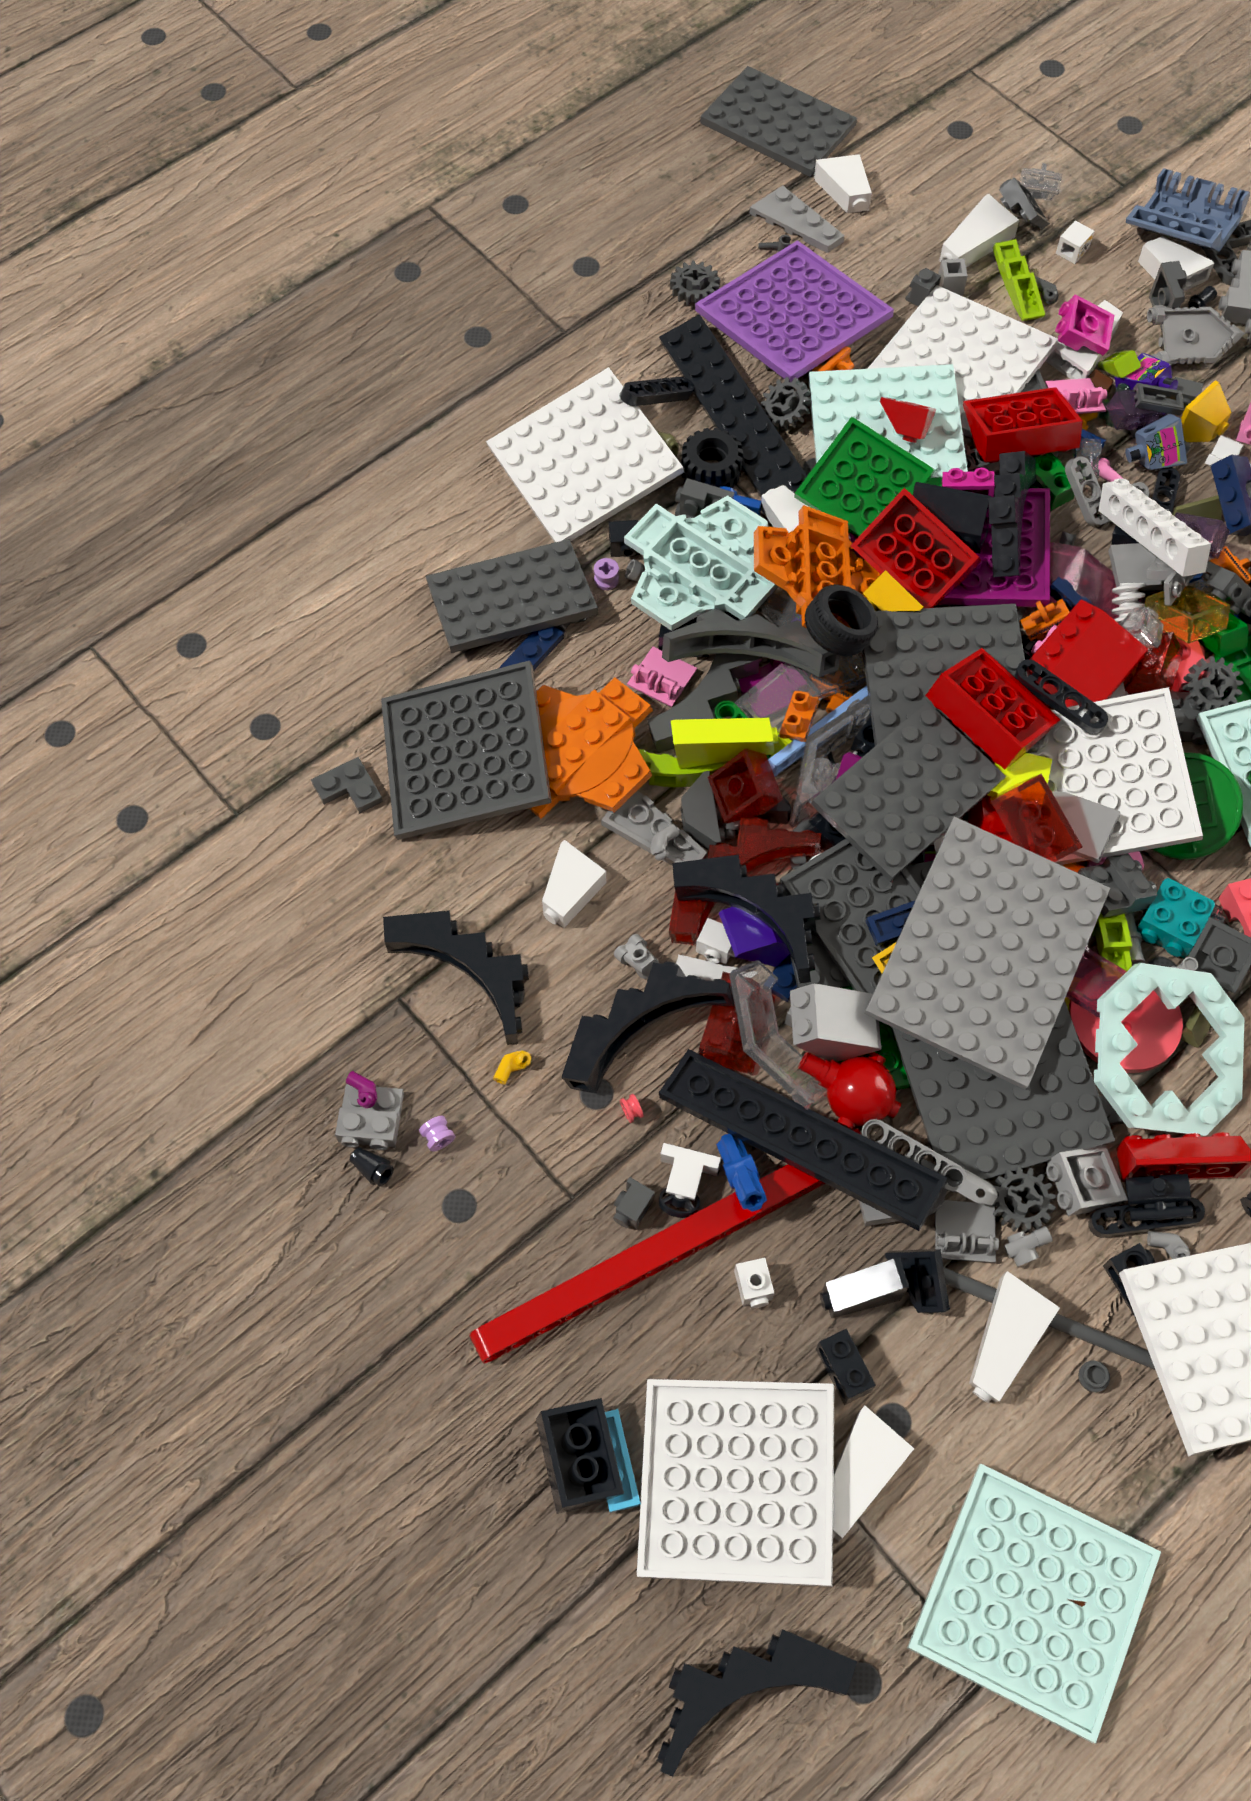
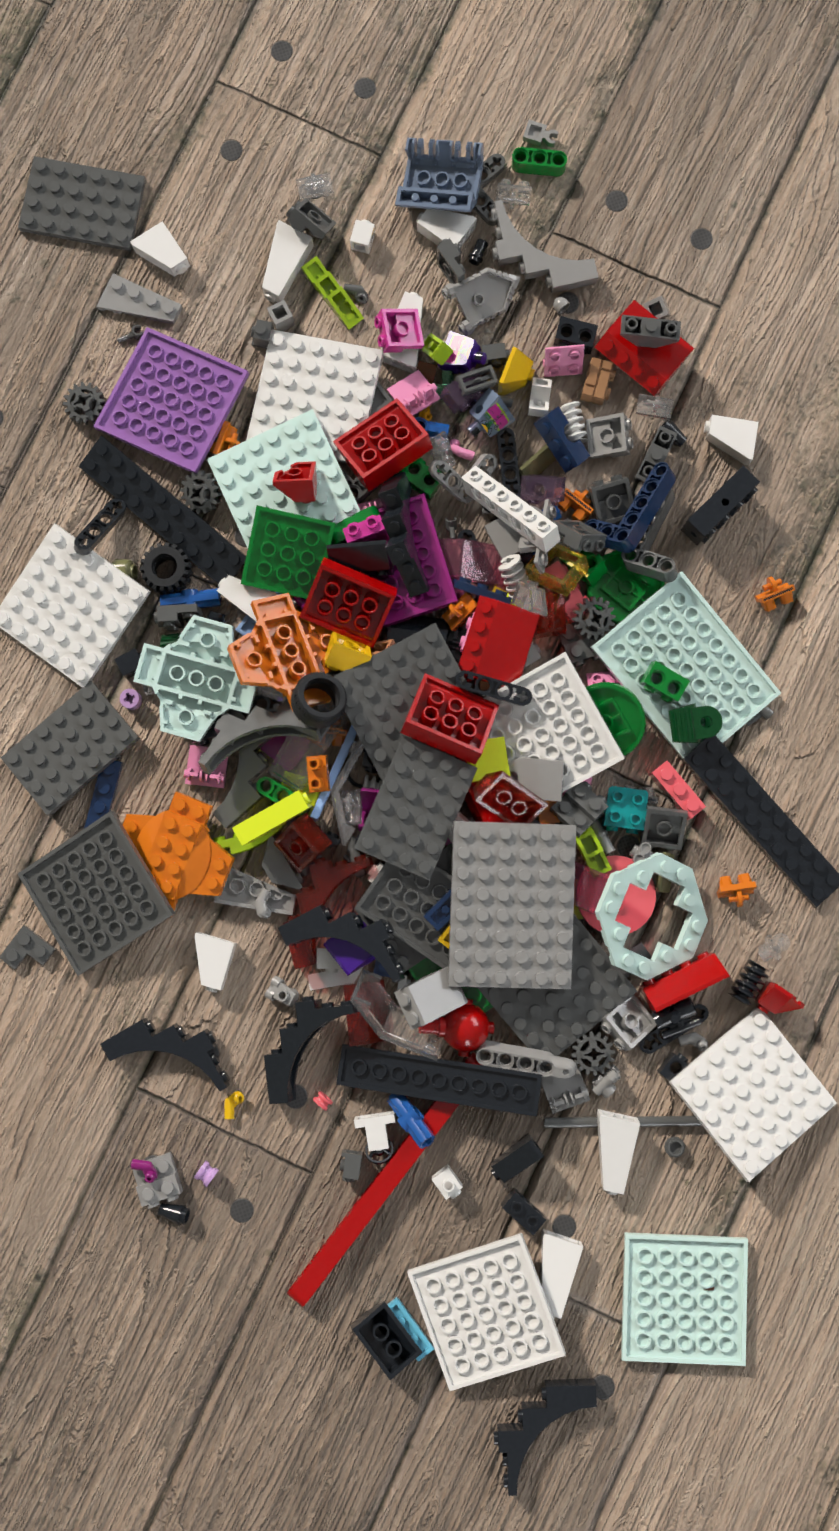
camera: 20 degrees left, 20 degrees up
black wing [885,1249,950,1313] -> none

